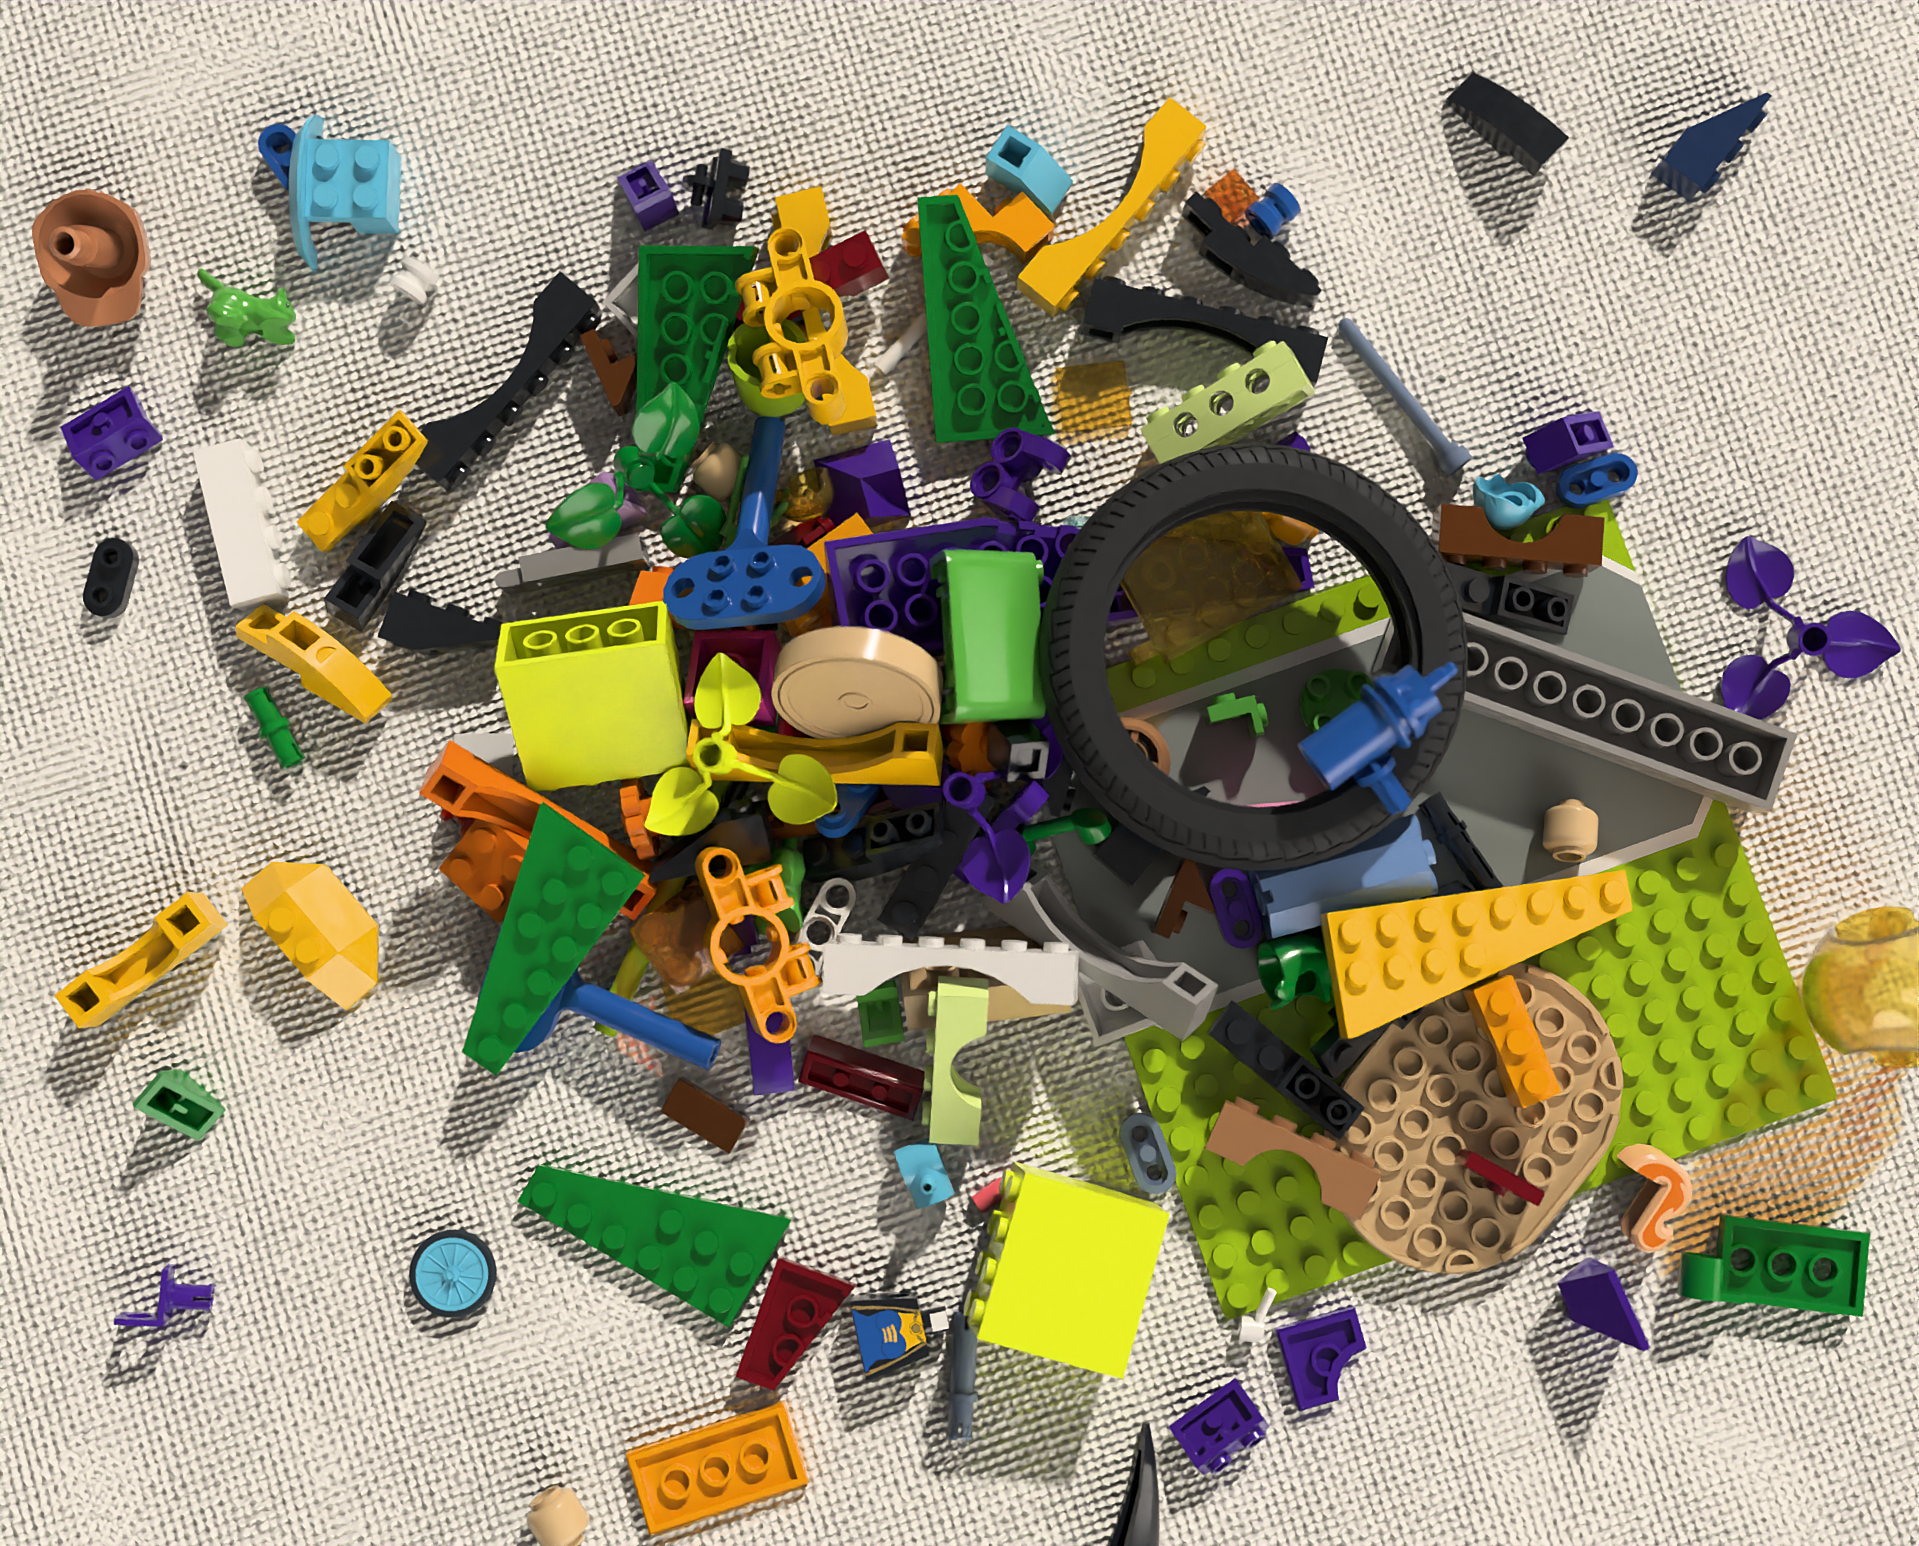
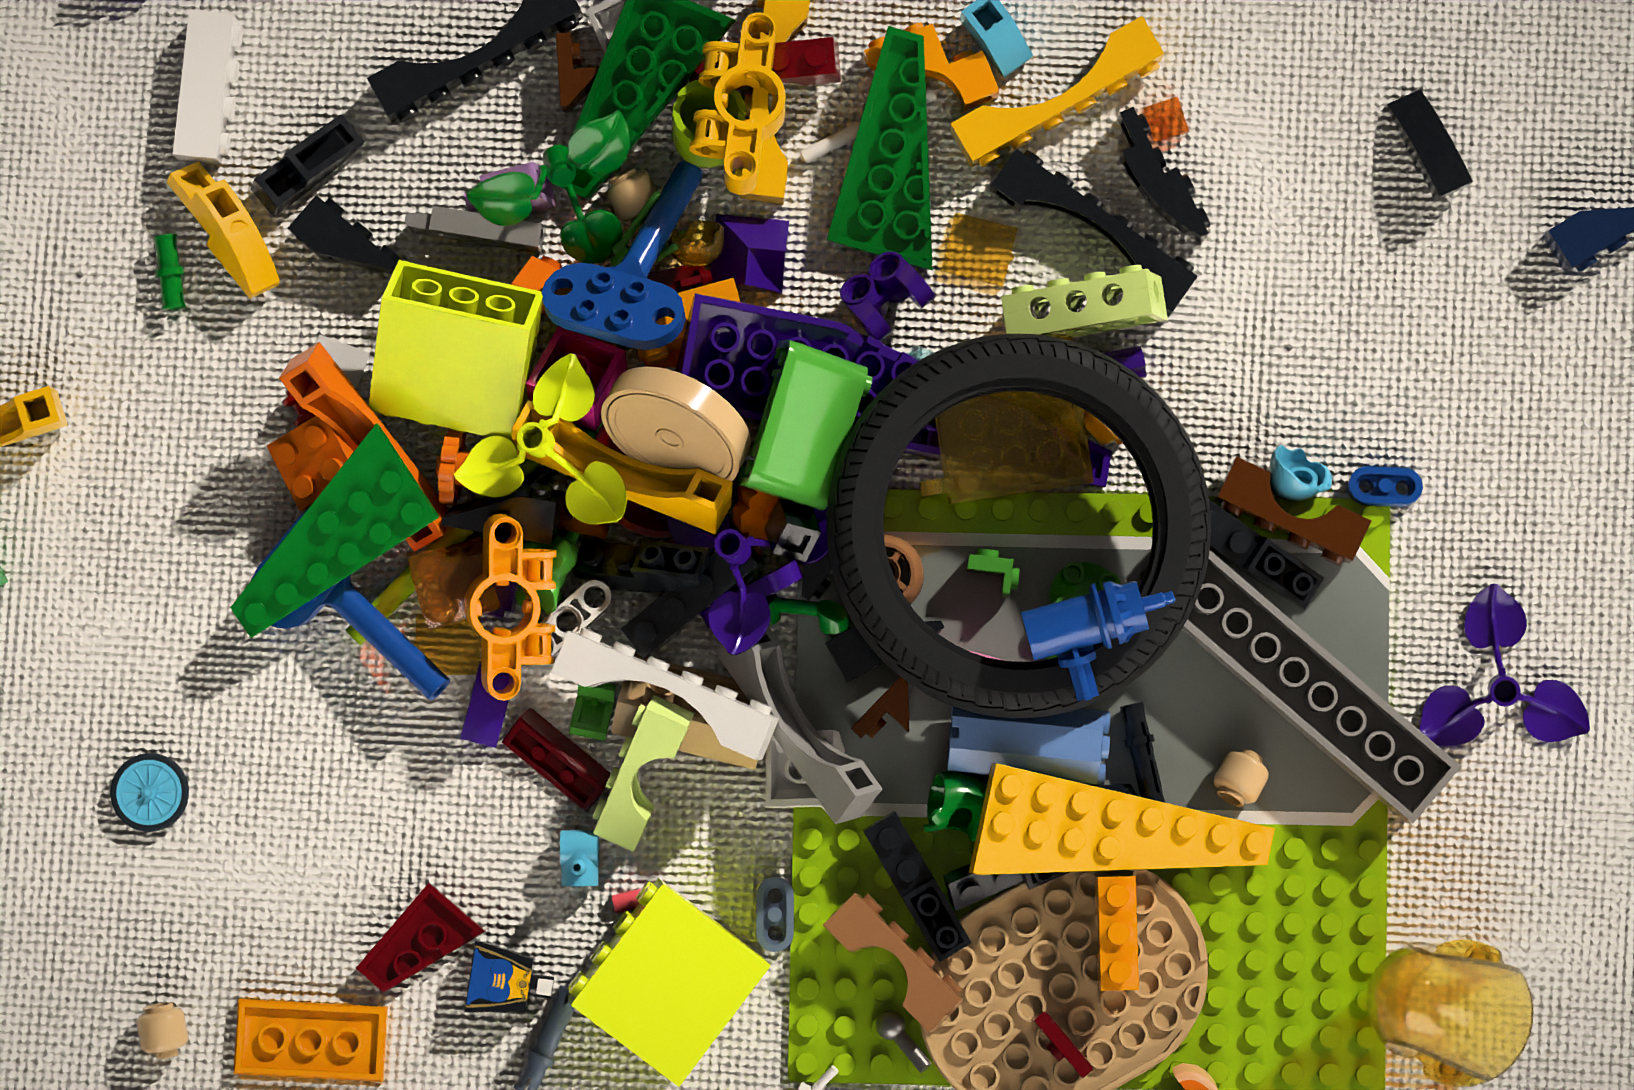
camera: 20 degrees right, 0 degrees up
black plate [83,538,139,619] -> none
yellow wedge [241,862,379,1010] -> none
yellow slope [296,410,428,552] -> none
green wing [517,1164,793,1328] -> none
reddish brown slope [660,1076,751,1154] -> none
blue plate [814,783,880,838] -> none
dark purple plate [1208,869,1263,949] -> none
blue wheel [1244,183,1301,240] -> none
sand blue piece [1338,318,1473,478] -> none
dark purple slope [1522,411,1614,475] -> none
none -> flat silver bar [876,1010,932,1073]

